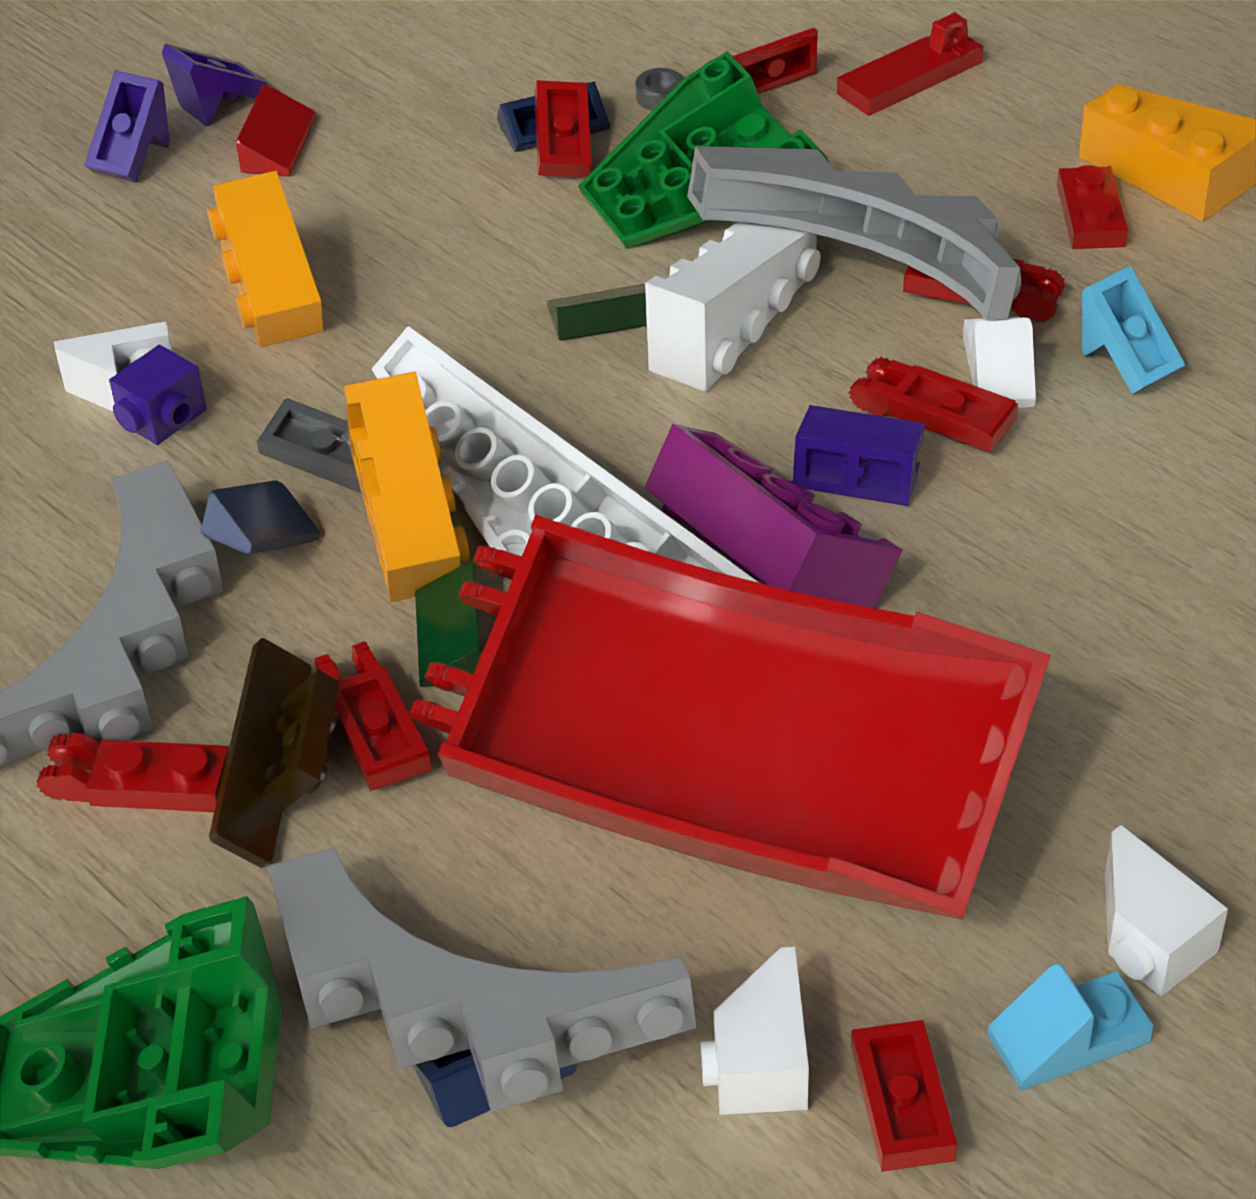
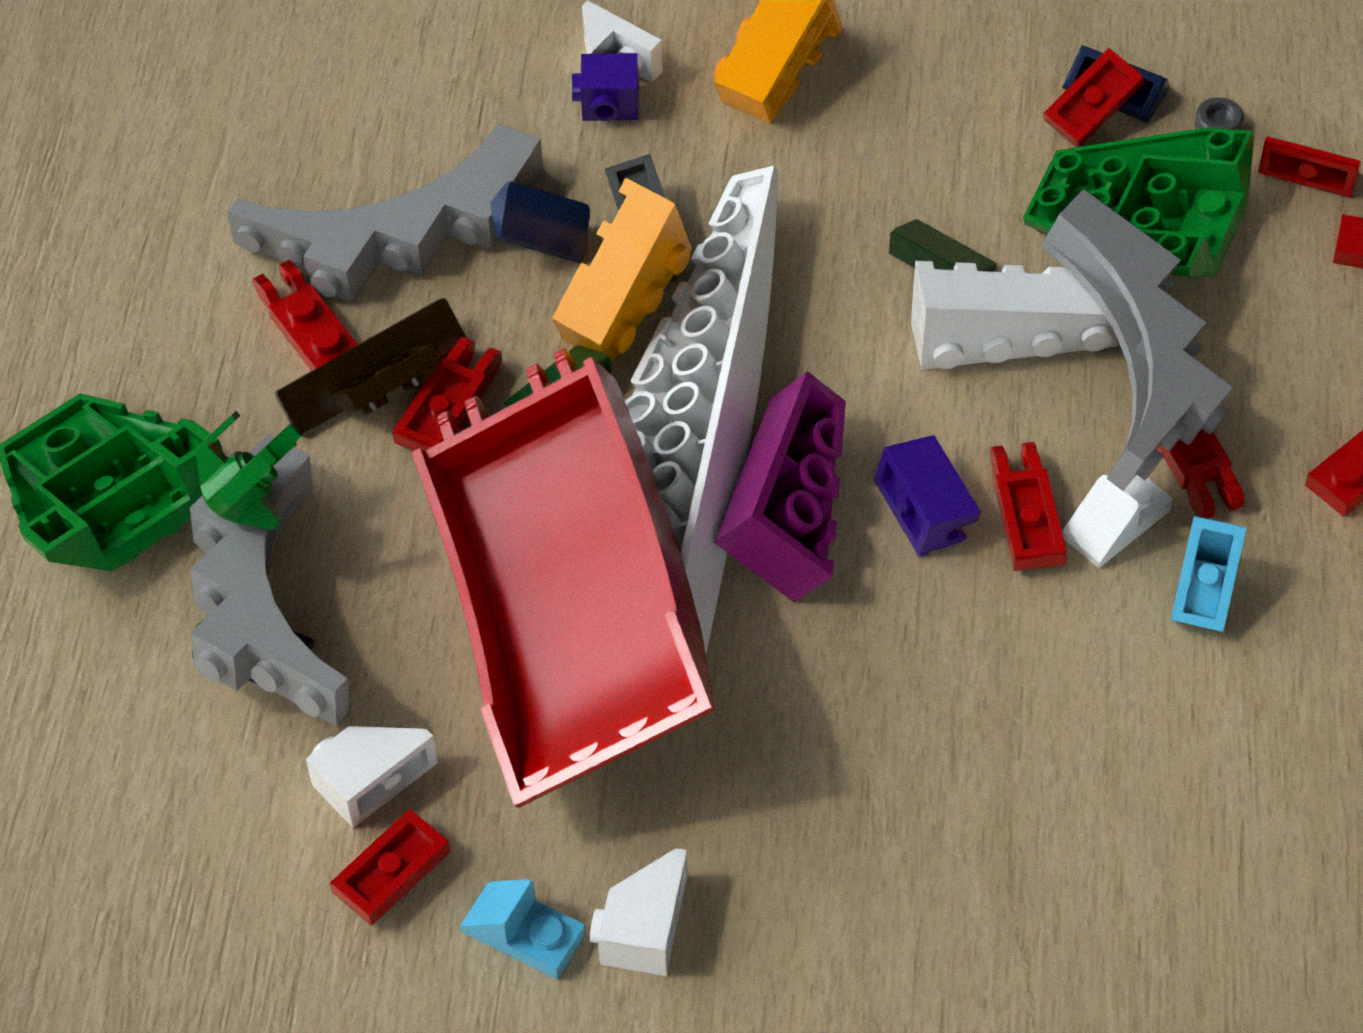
camera: 50 degrees right, 10 degrees up
none -> green piece [195,411,303,530]

